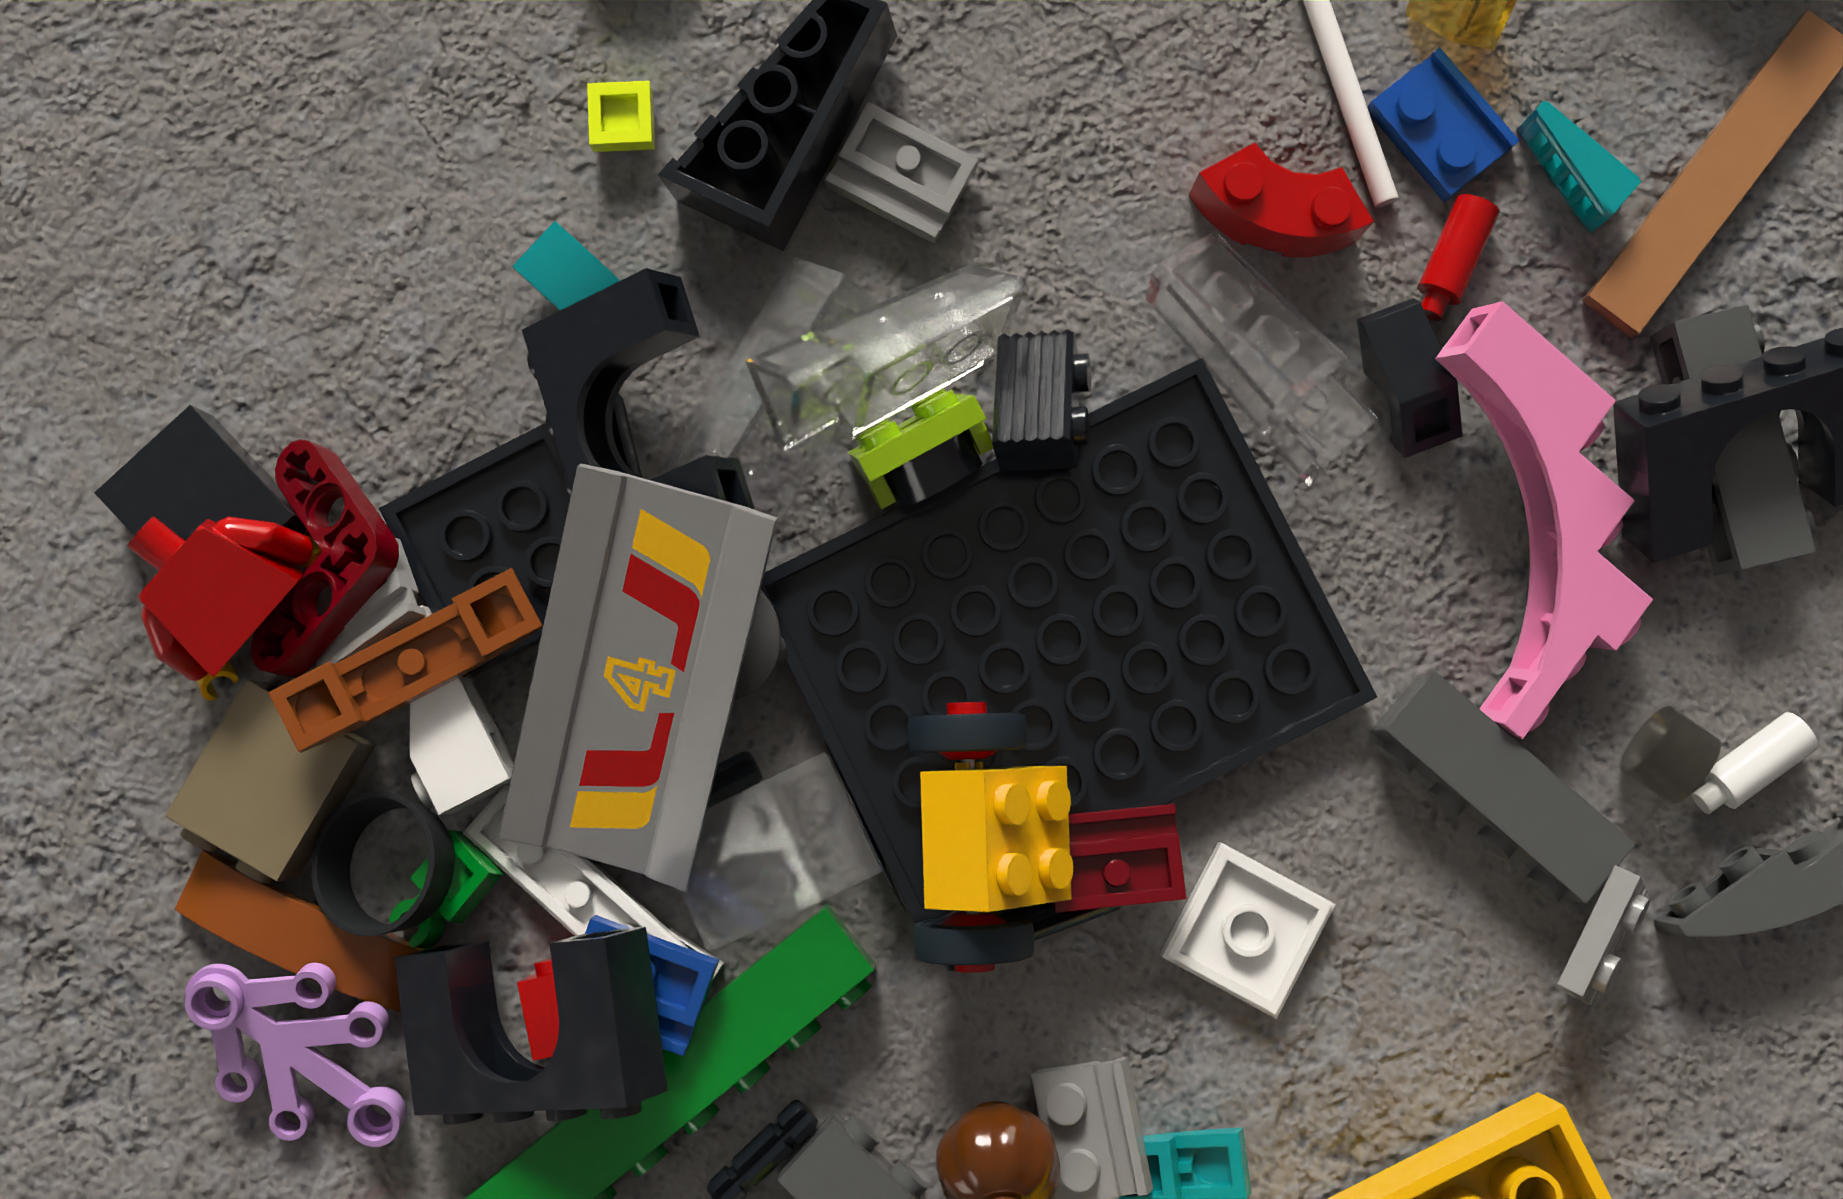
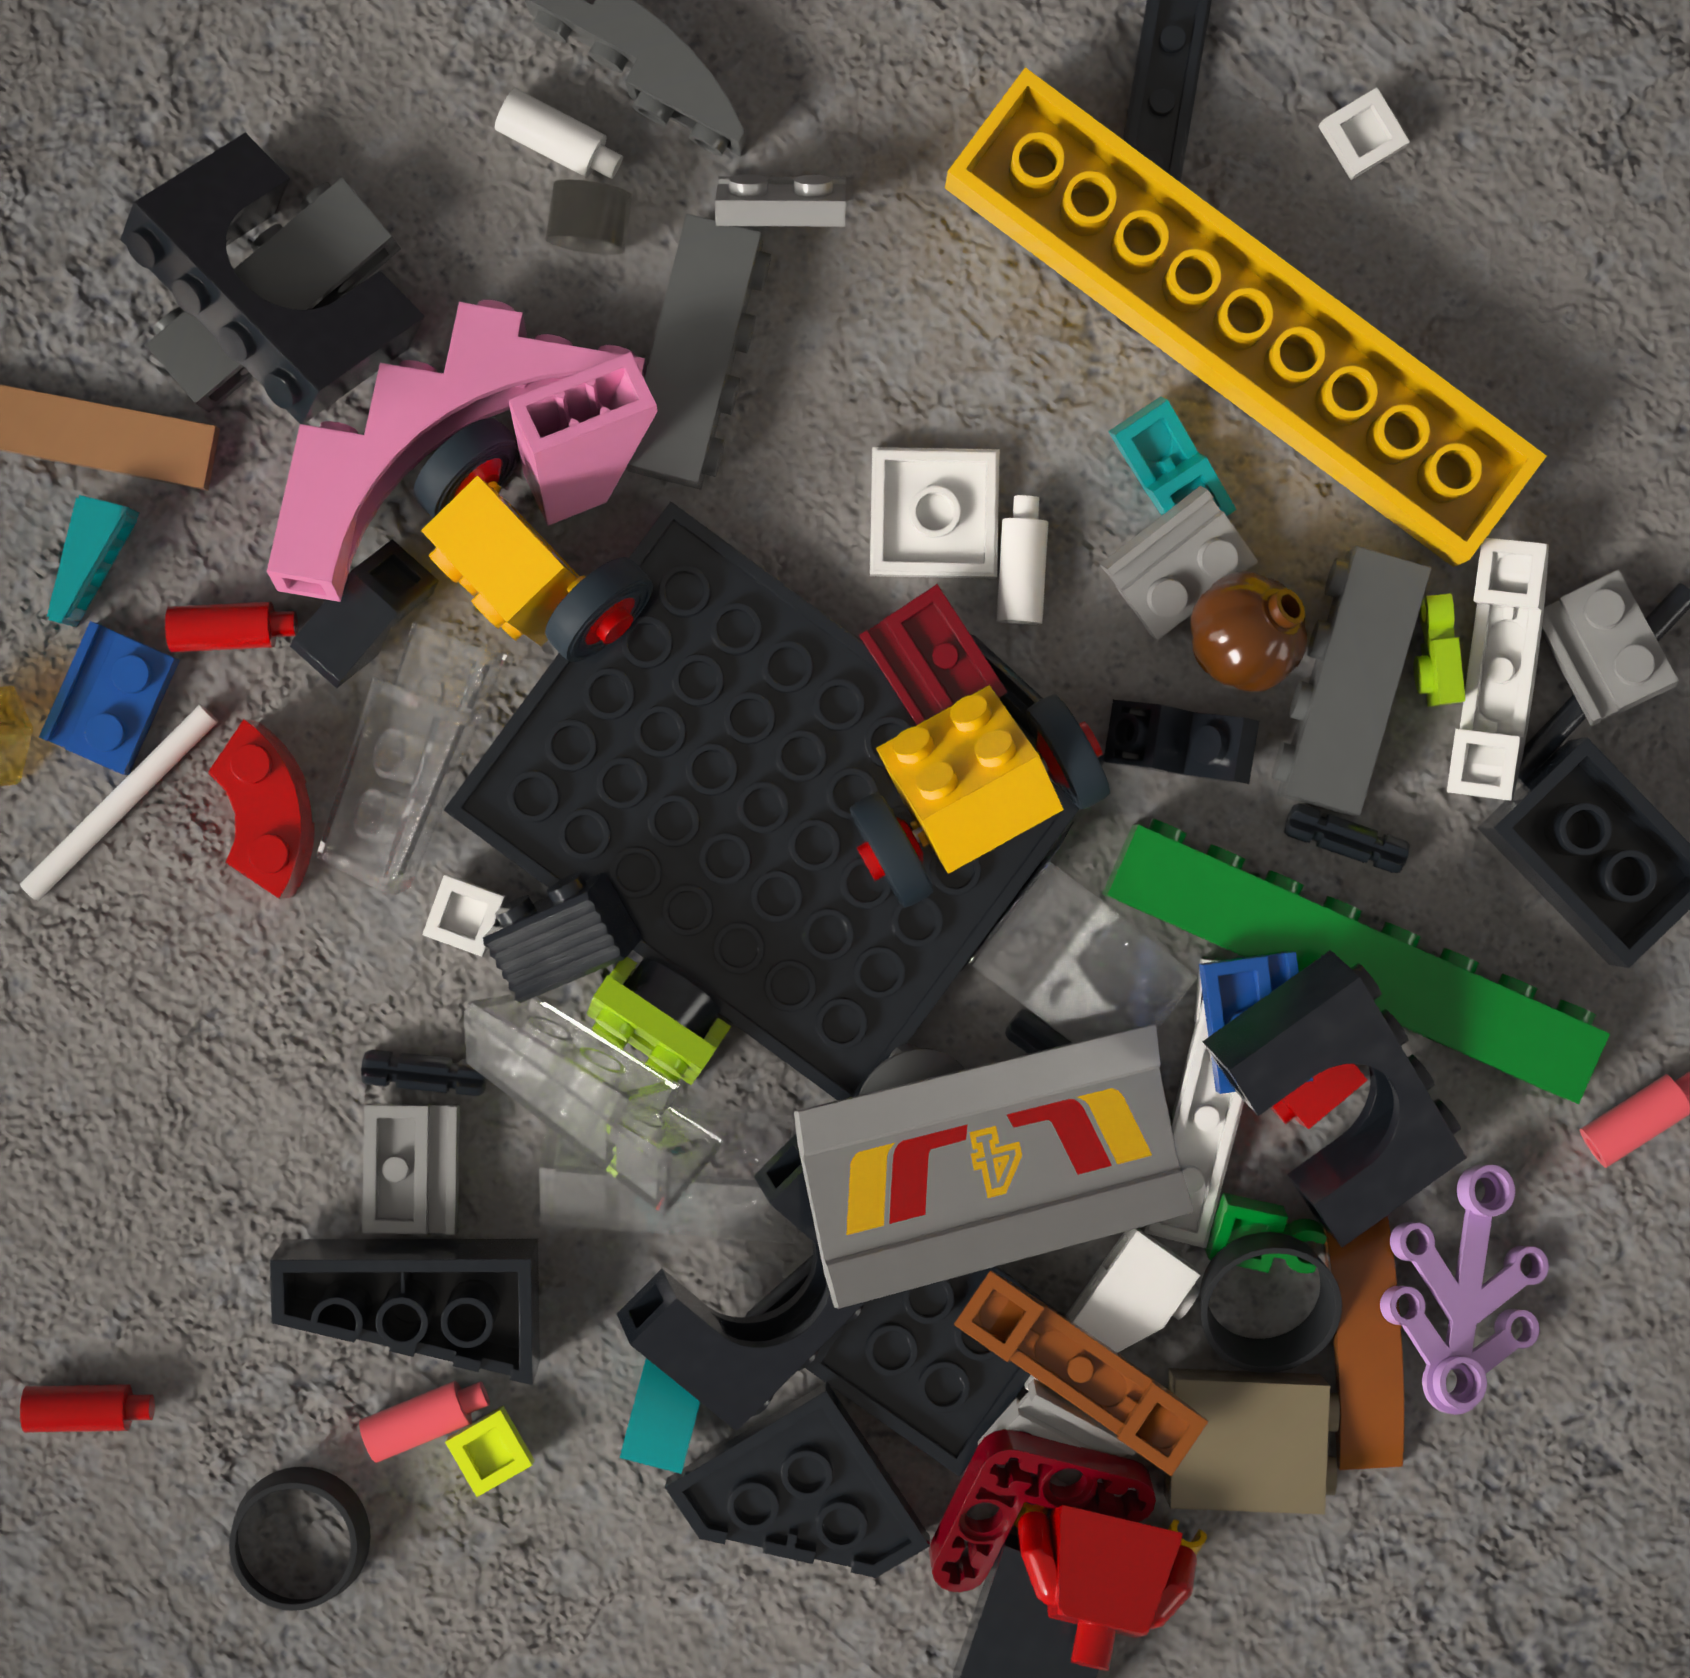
camera: 120 degrees left, 5 degrees up
none -> coral cylinder [359,1381,490,1463]
none -> black axle [361,1049,488,1096]
none -> brick [414,418,653,662]
none -> white plate [422,875,507,957]
none -> bright pink slope [508,352,658,526]
none -> black plate [665,1382,930,1578]
none -> white cylinder [996,495,1048,625]
none -> black slope [1104,699,1260,784]

